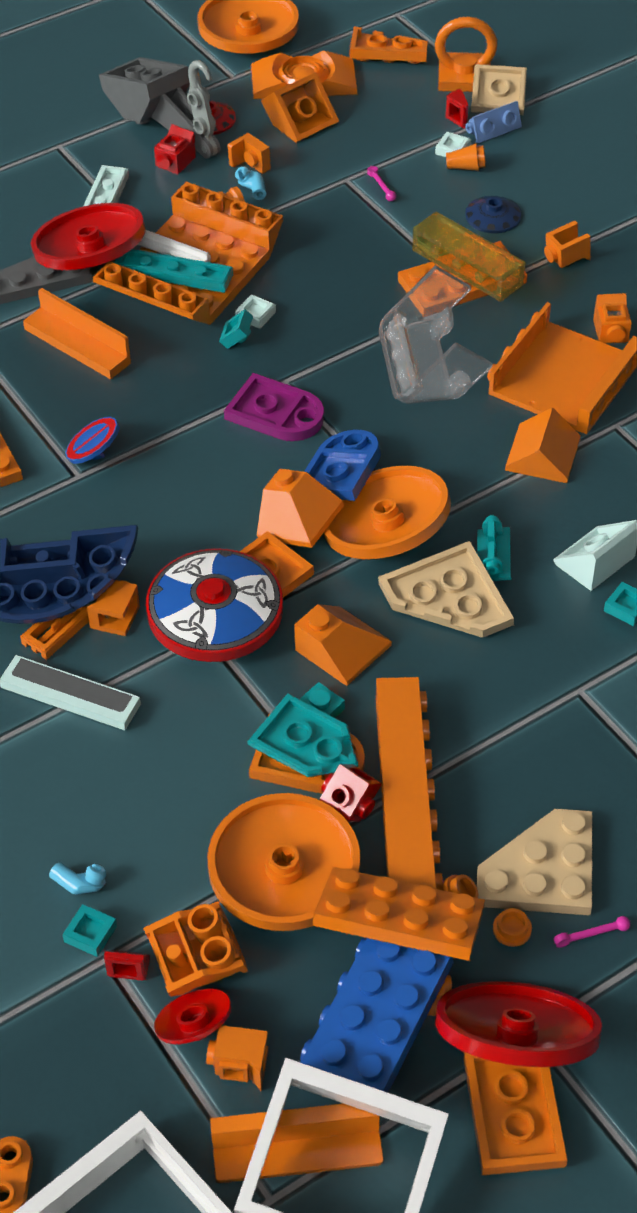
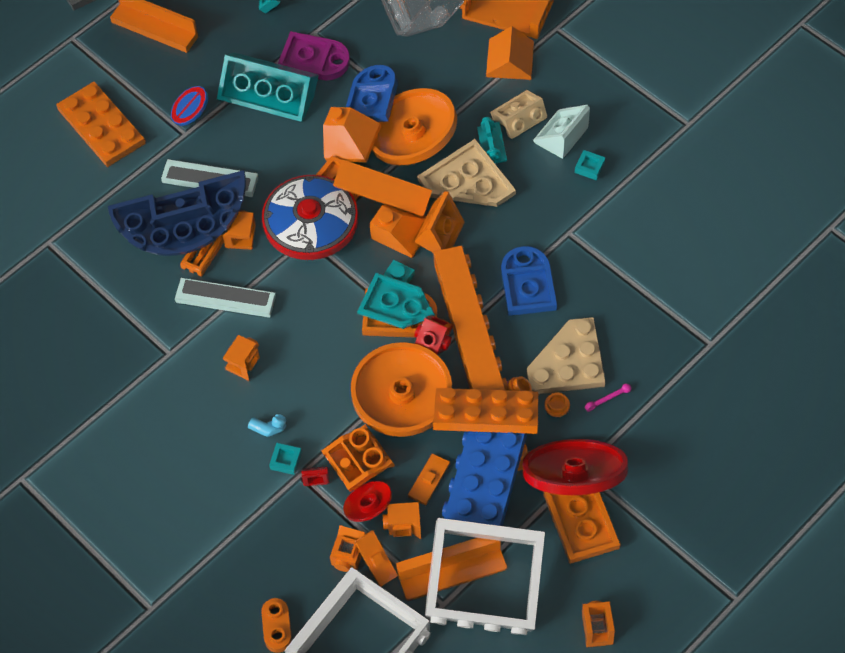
camera: 10 degrees left, 10 degrees up
none -> tile [161,159,258,197]
none -> teal slope [217,52,318,122]
none -> orange window [223,335,260,381]
none -> orange window [330,525,365,572]
none -> orange panel [333,159,432,217]
none -> orange piece [354,530,398,587]
none -> orange piece [408,454,450,505]
none -> orange slope [414,191,464,253]
none -> tan bracket [490,90,547,139]
none -> blue tile [501,246,557,316]

